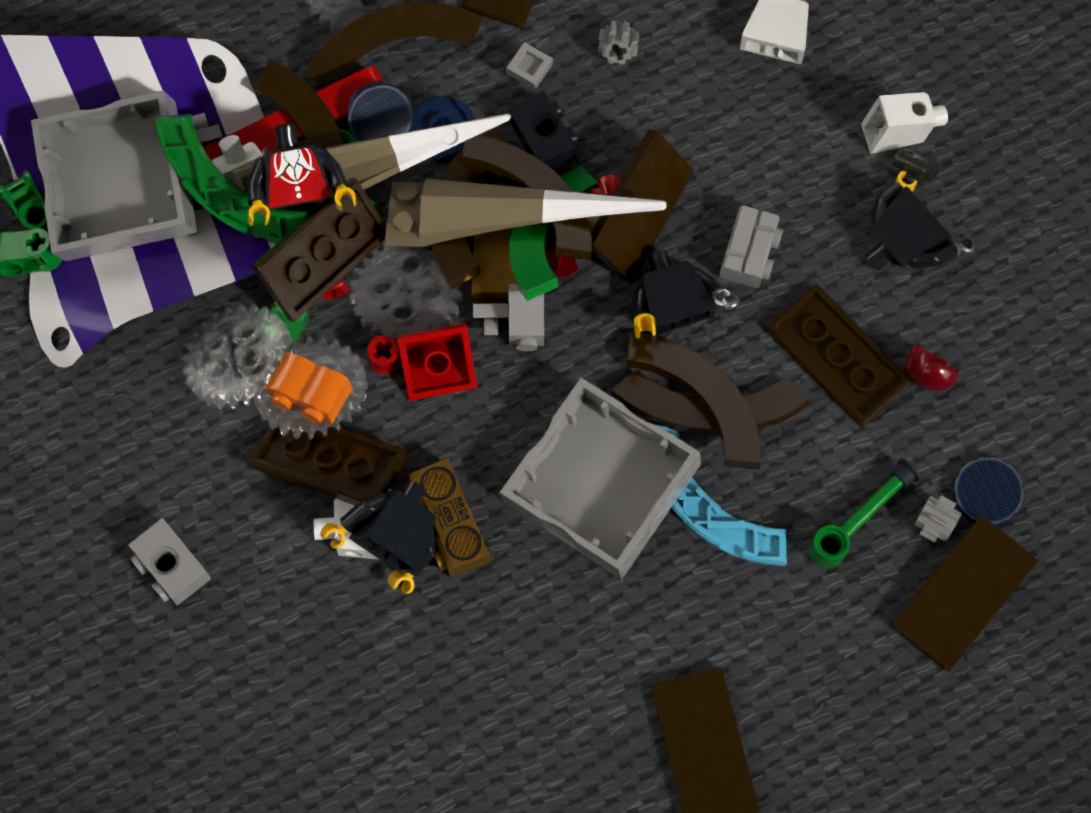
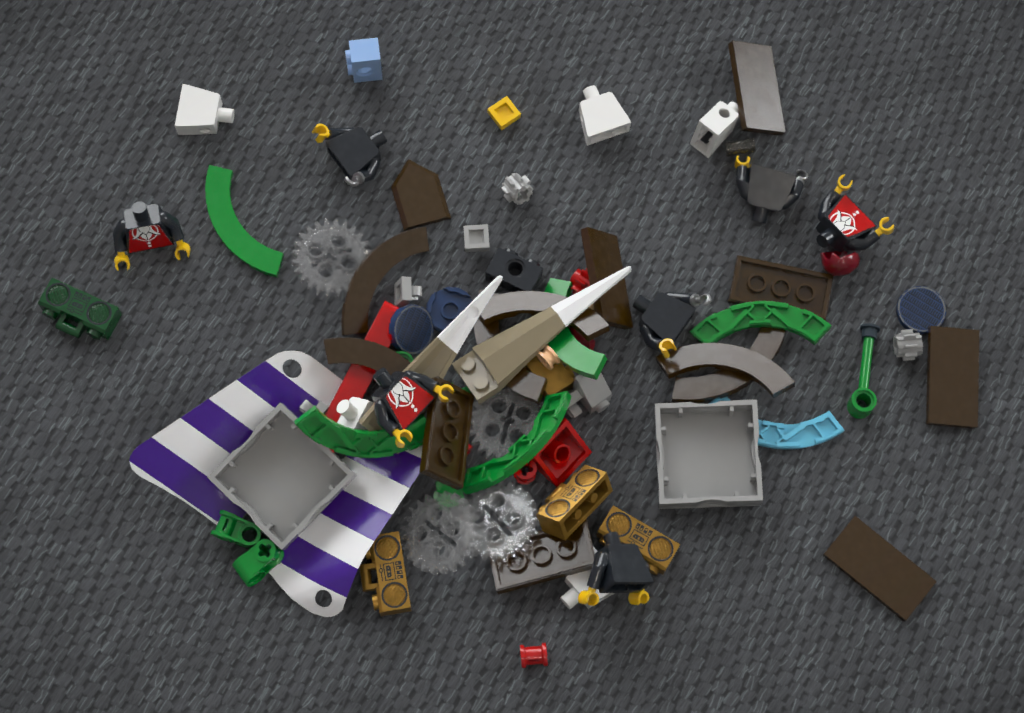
camera: 40 degrees left, 0 degrees up
light grey brick [128,518,211,606] -> none
orange brick [265,352,353,424] -> none
light grey brick [719,205,784,289] -> none
none -> pearl gold piece [359,531,411,616]
none -> light grey tile [394,276,422,308]
none -> green tile [462,391,572,494]
none -> red bush [520,643,548,668]
none -> pearl gold piece [536,465,613,541]
none -> light nougat bush [537,345,561,370]
none -> green tile [690,301,832,345]
none -> tile [728,40,786,135]
none -> torso [816,174,894,252]

